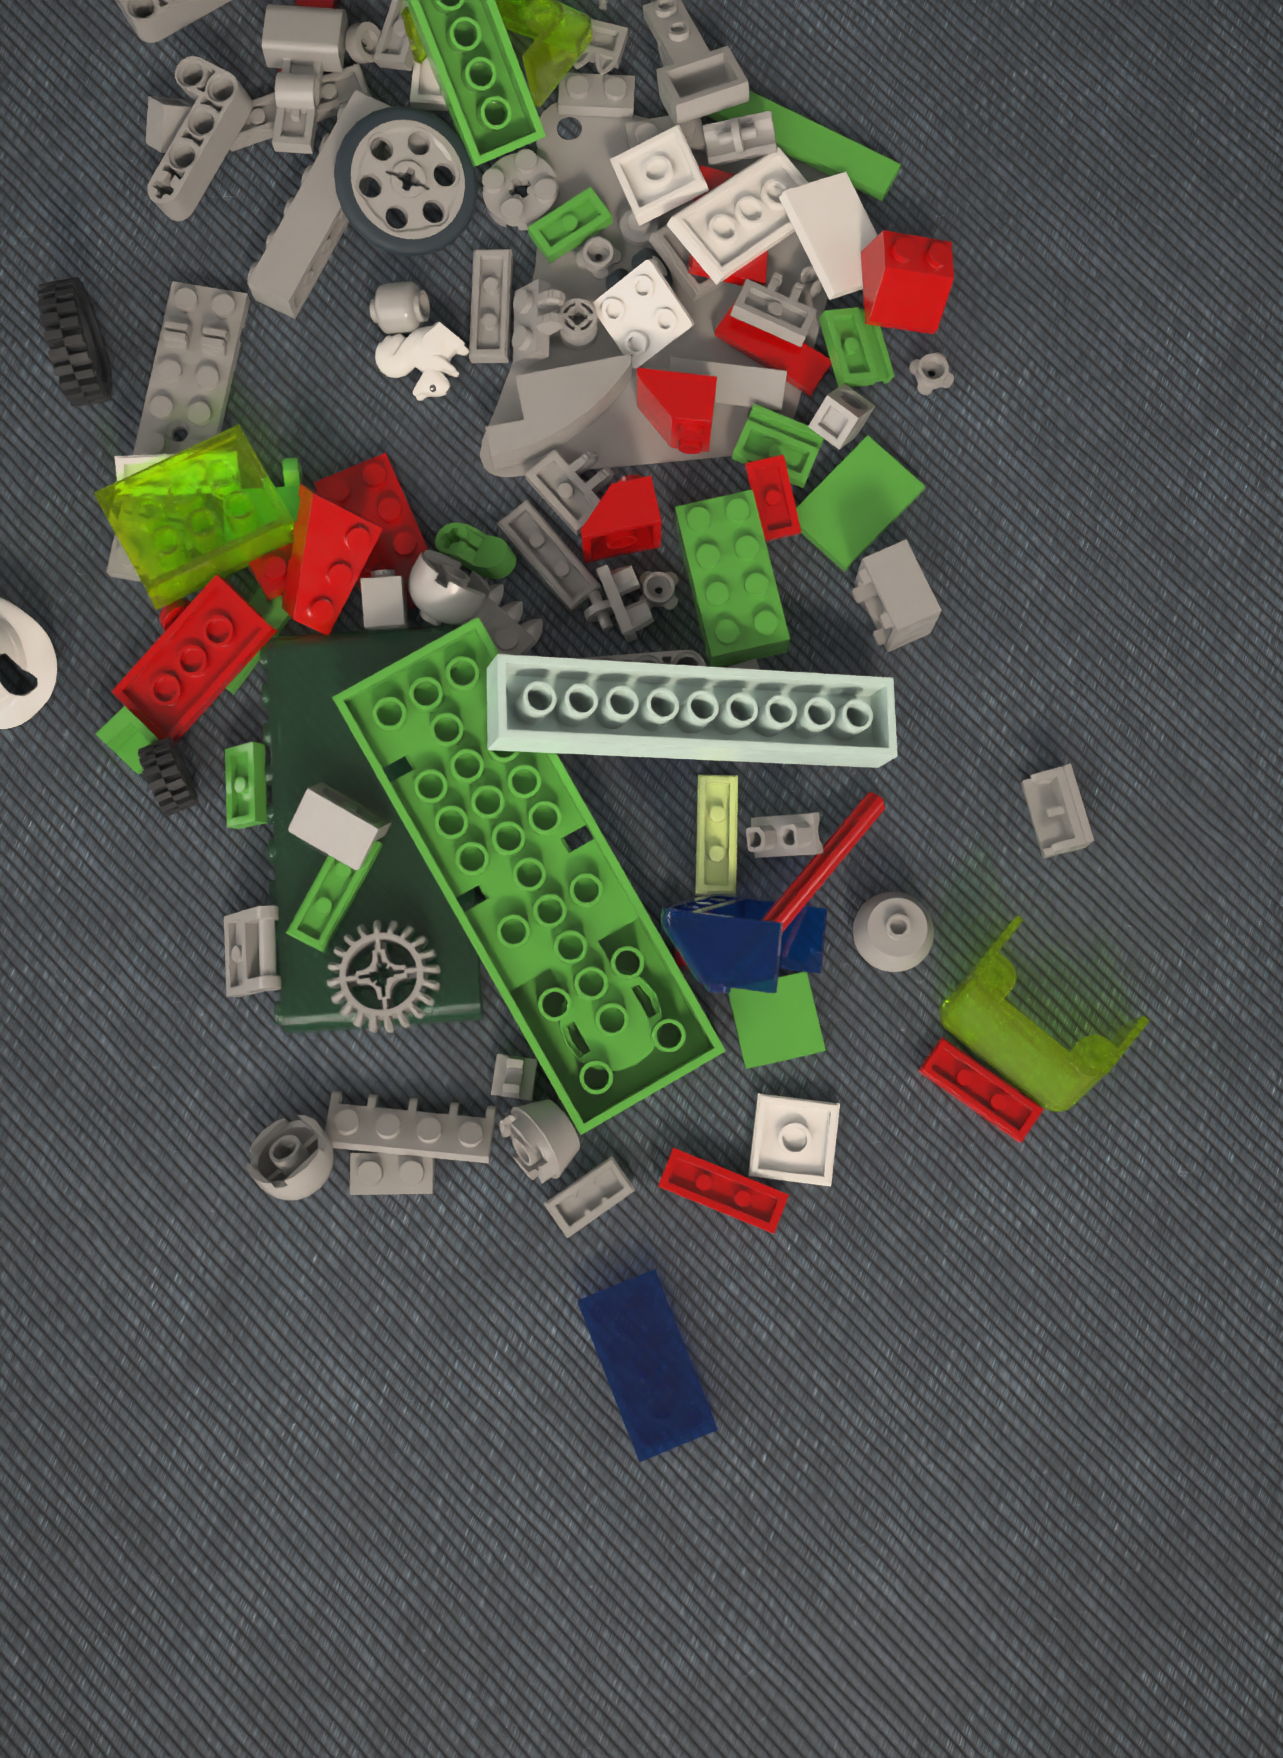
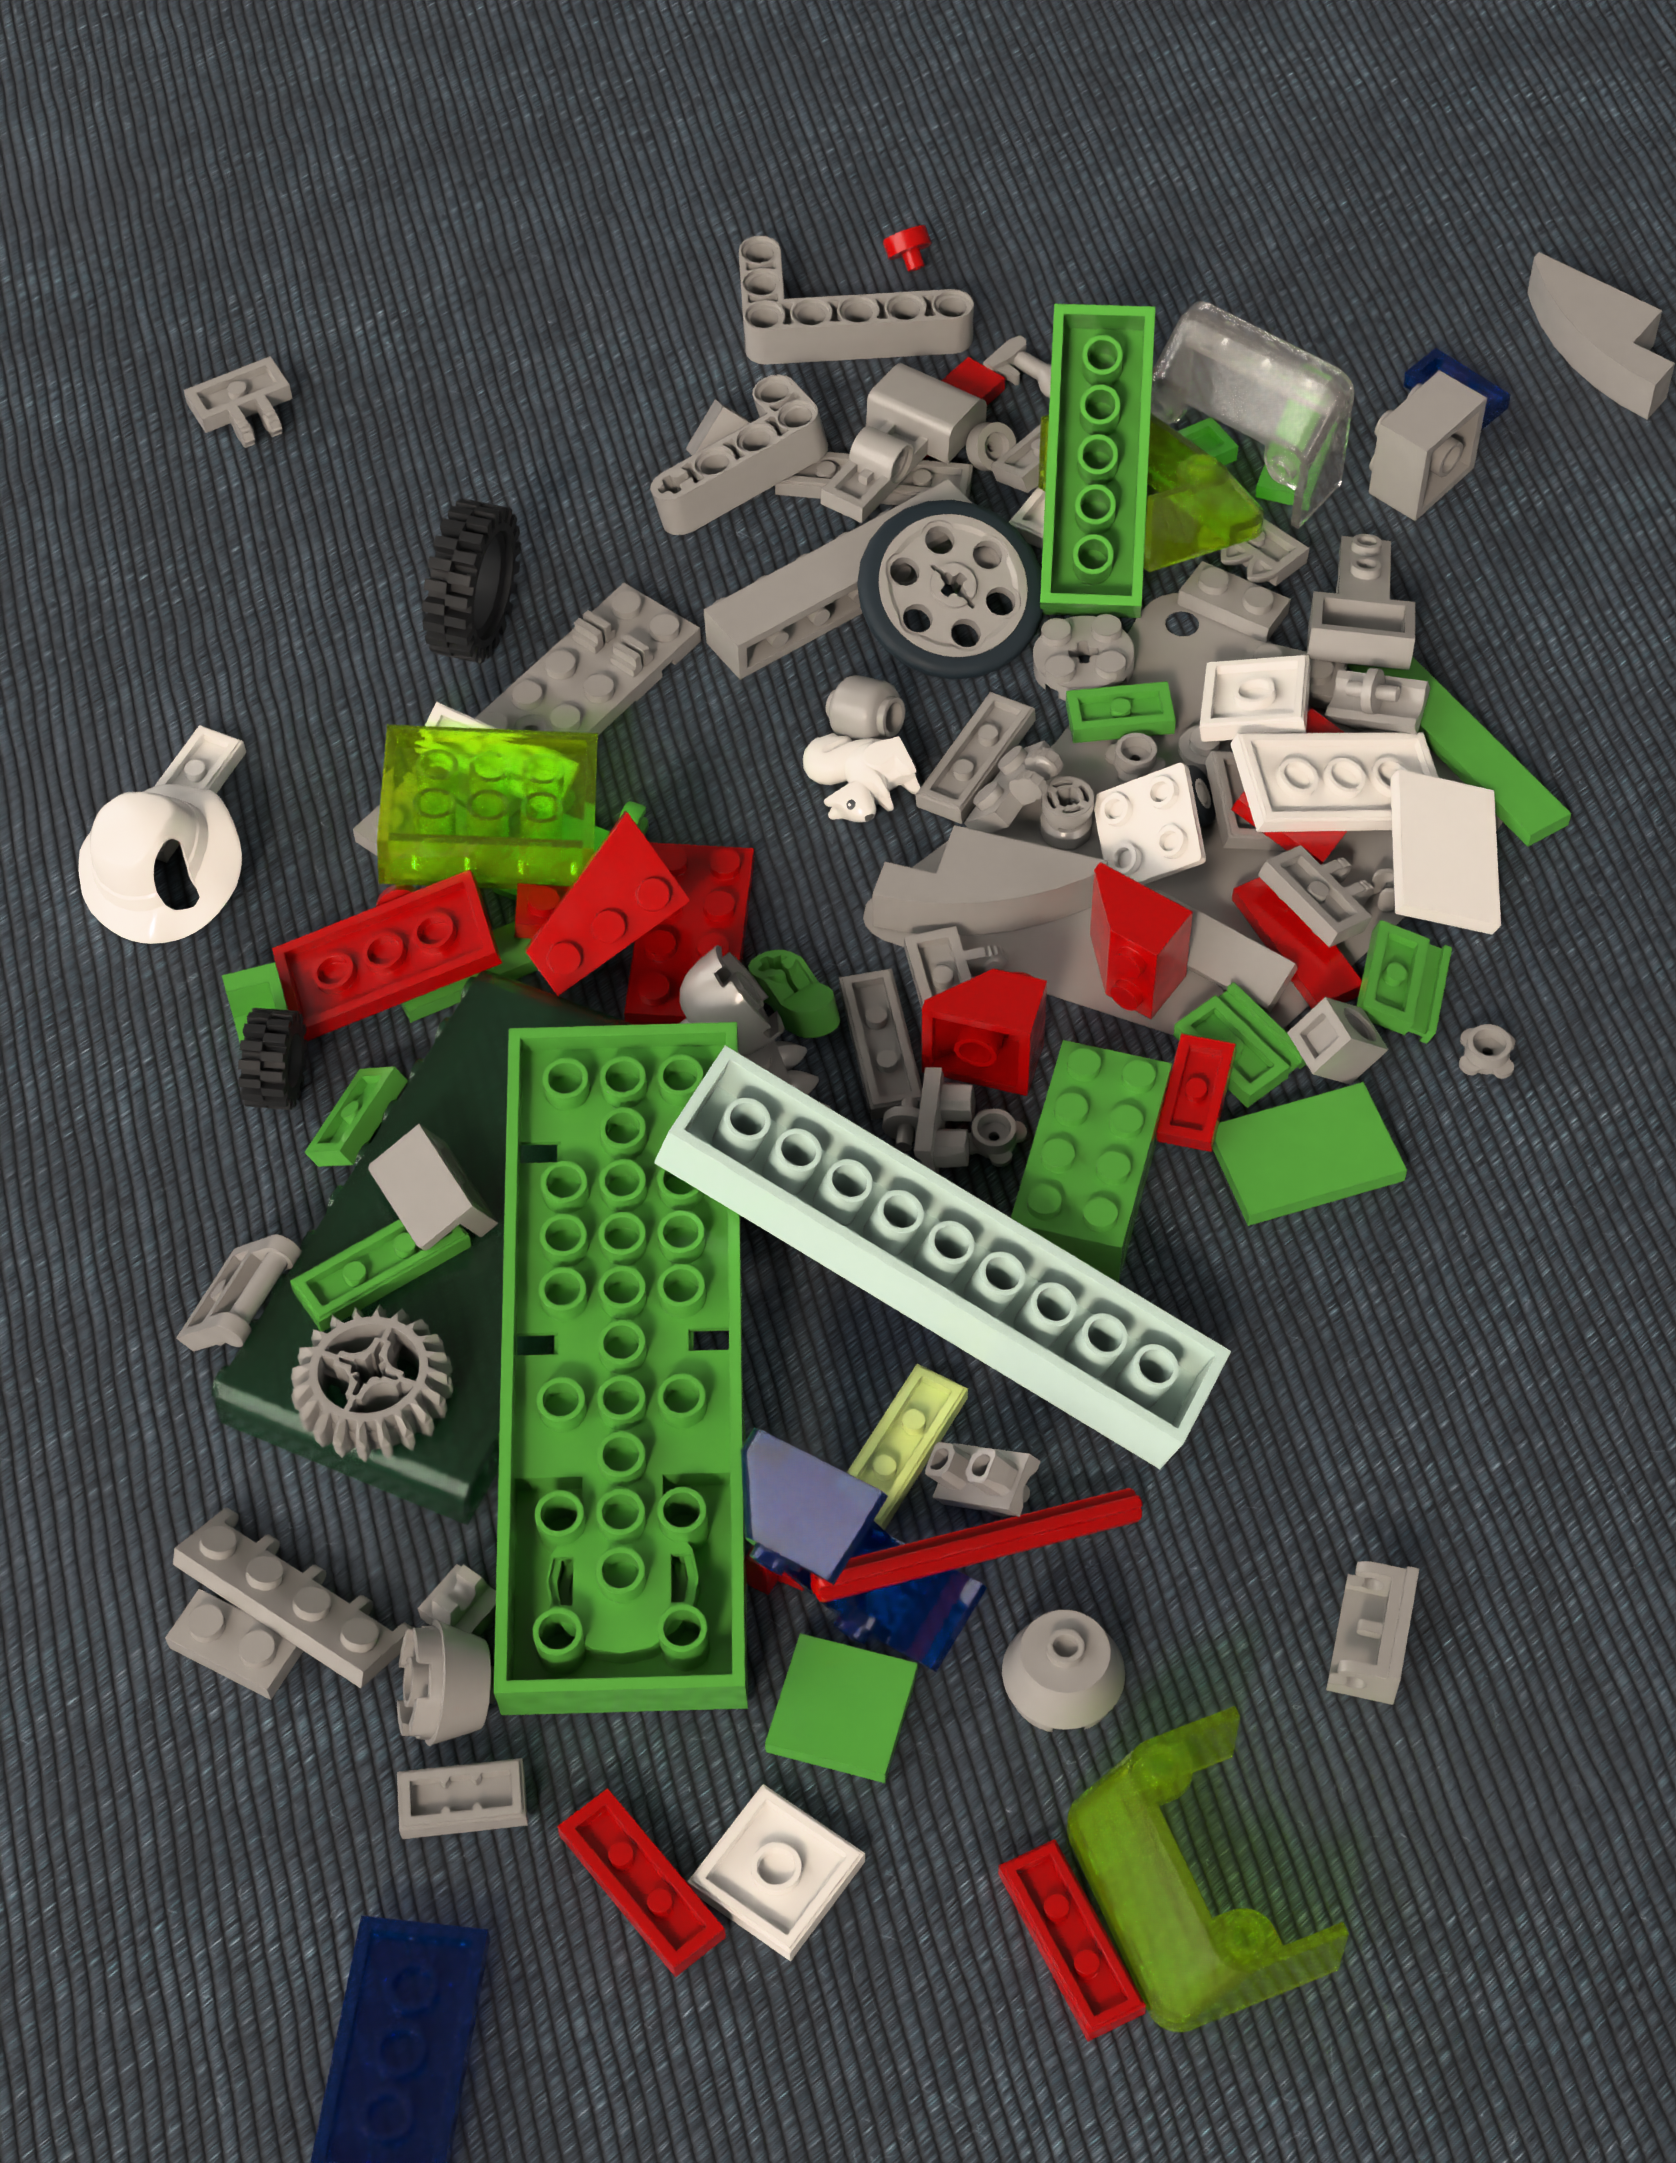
camera: 30 degrees right, 25 degrees down
light grey cylinder [247,1115,333,1200] -> none
light grey brick [361,570,409,630] -> none
light grey container [852,539,942,653] -> none
red slope [861,230,954,334] -> none

